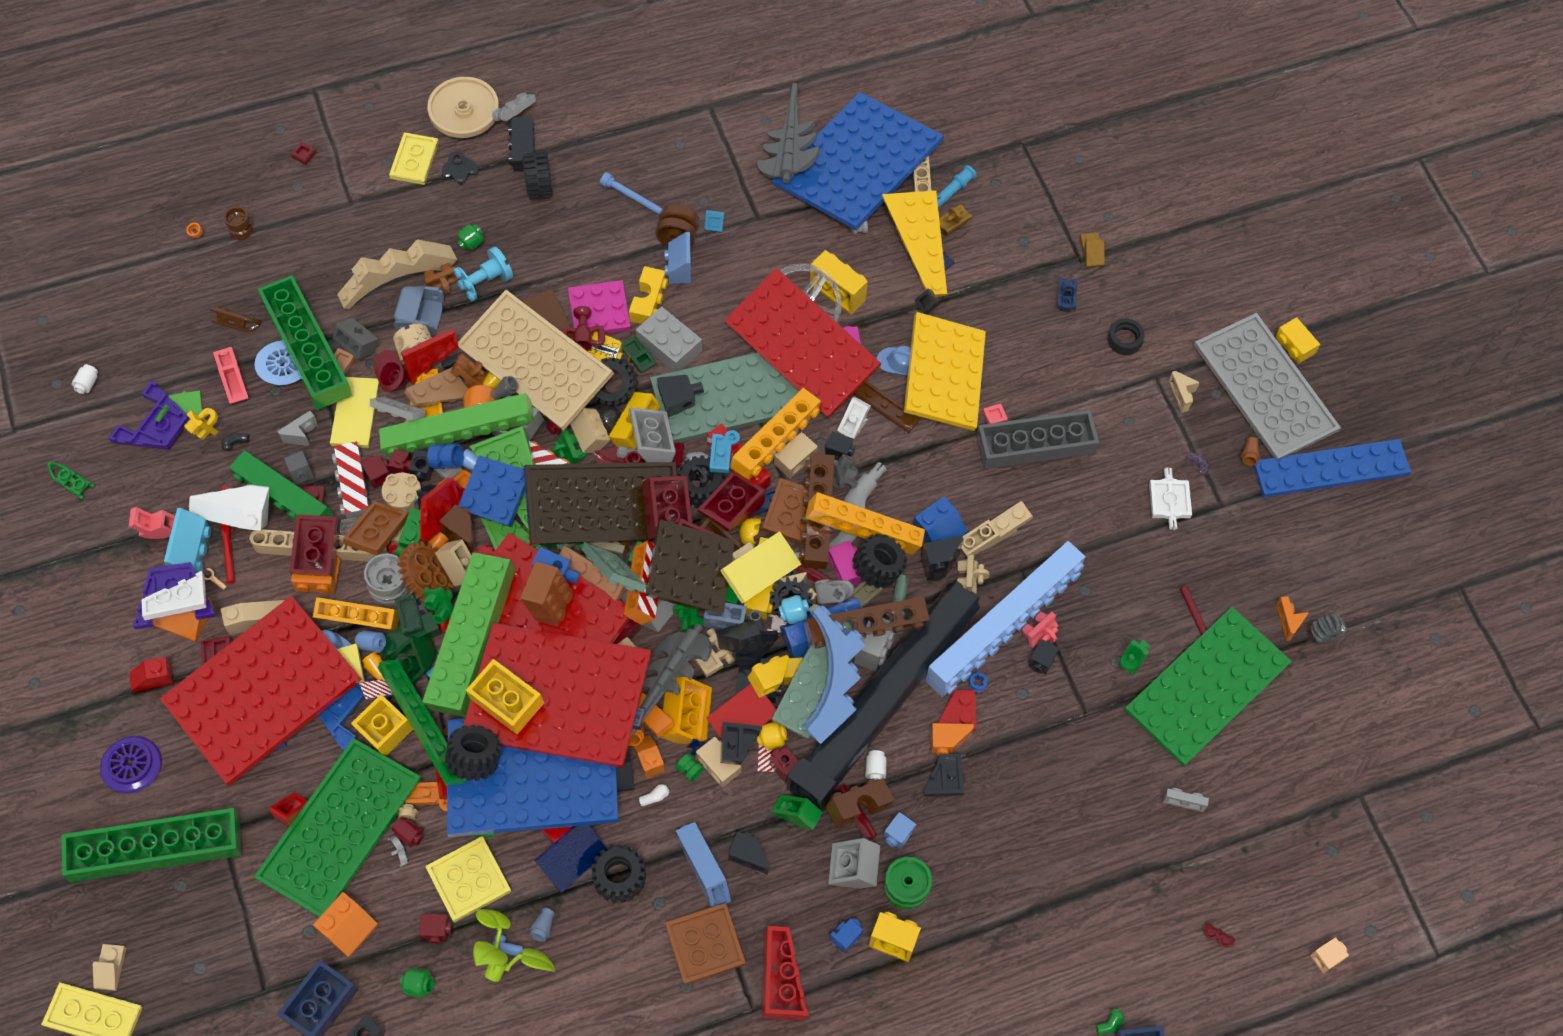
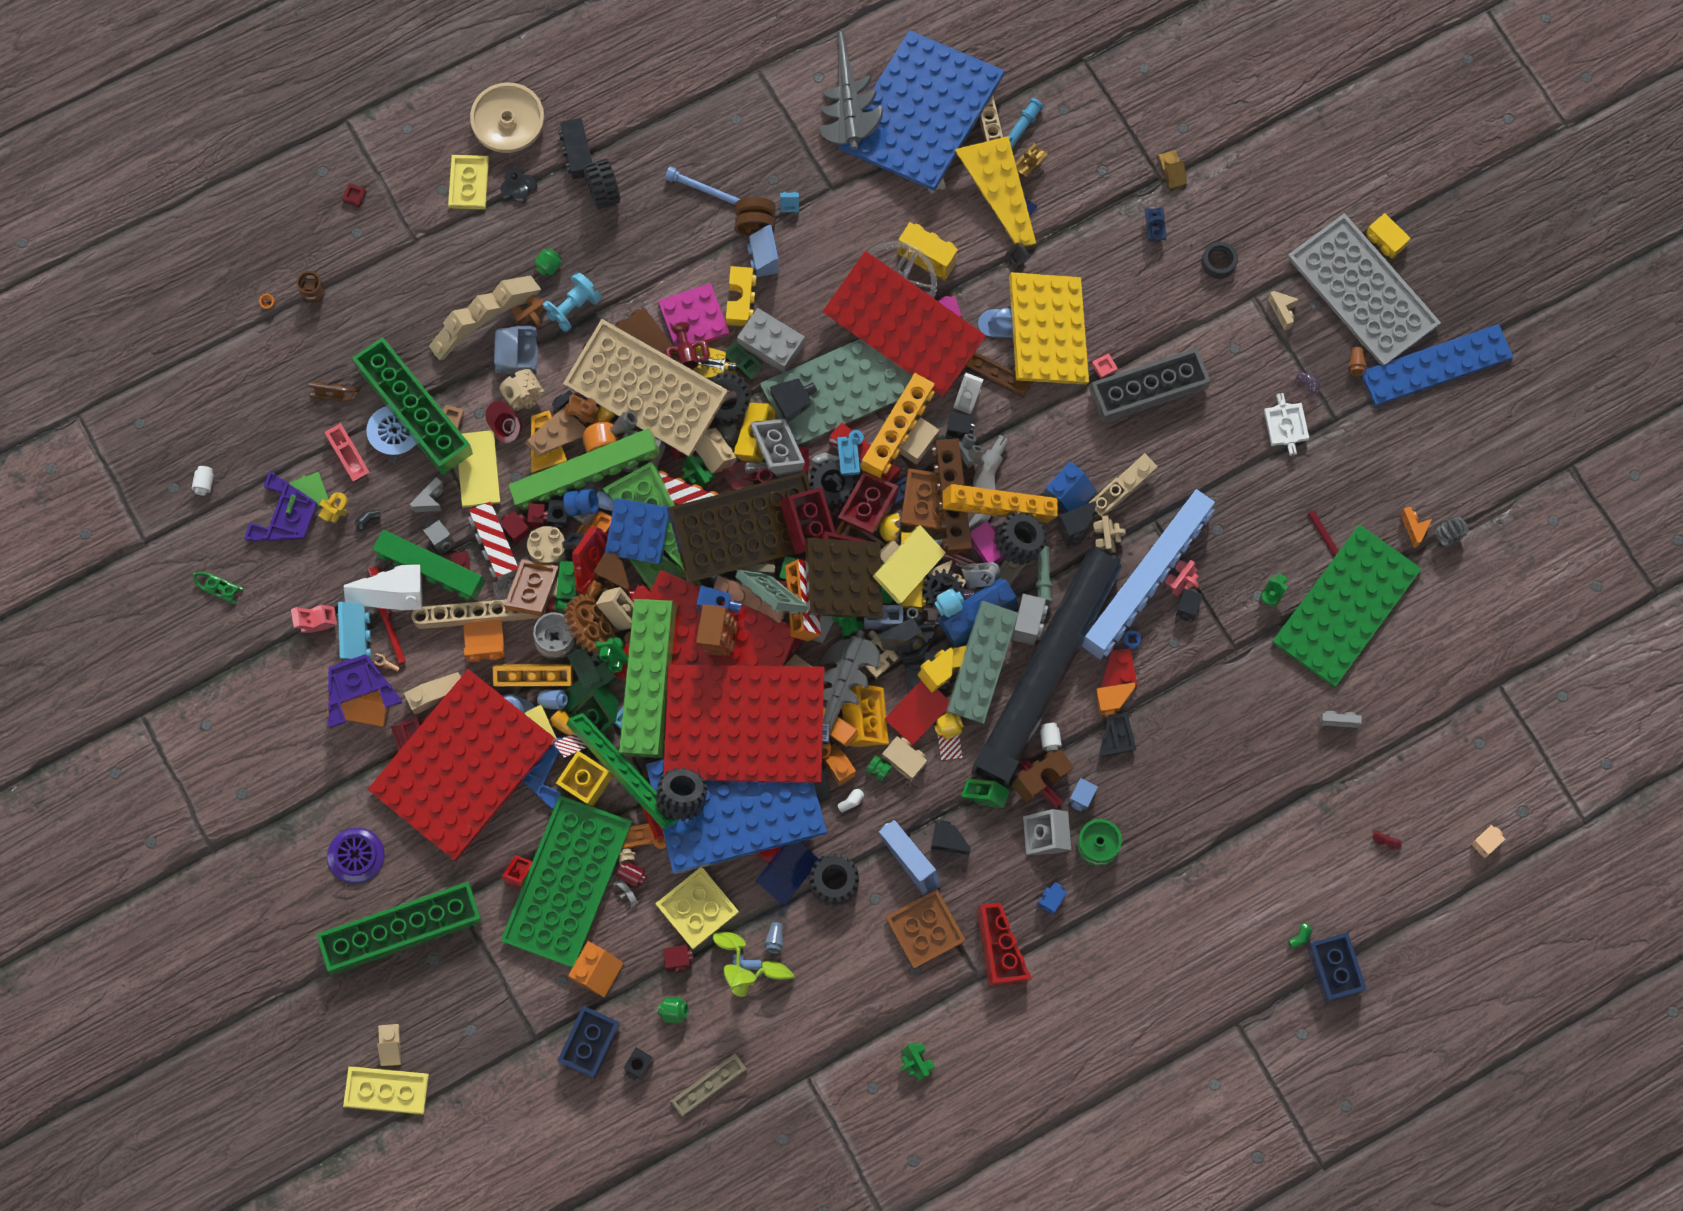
camera: 10 degrees left, 10 degrees up
red slope [129,657,173,692] -> none
white wing [142,571,206,620] -> none
dark red slope [289,514,337,580] -> none
dark grey brick [332,317,378,360] -> none
light grey plate [370,396,426,422] -> none
red wing [401,329,459,385] -> none
yellow brick [466,659,544,734] -> none
light grey hinge [492,93,536,121] -> none
clear blue hand [686,738,712,755] -> none
black wing [720,722,762,765] -> none
dark red brick [769,747,799,782] -> none
medium blue arch [802,604,866,744] -> none
reddish brown brick [803,596,930,648] -> none
yellow brick [869,912,921,962] -> none

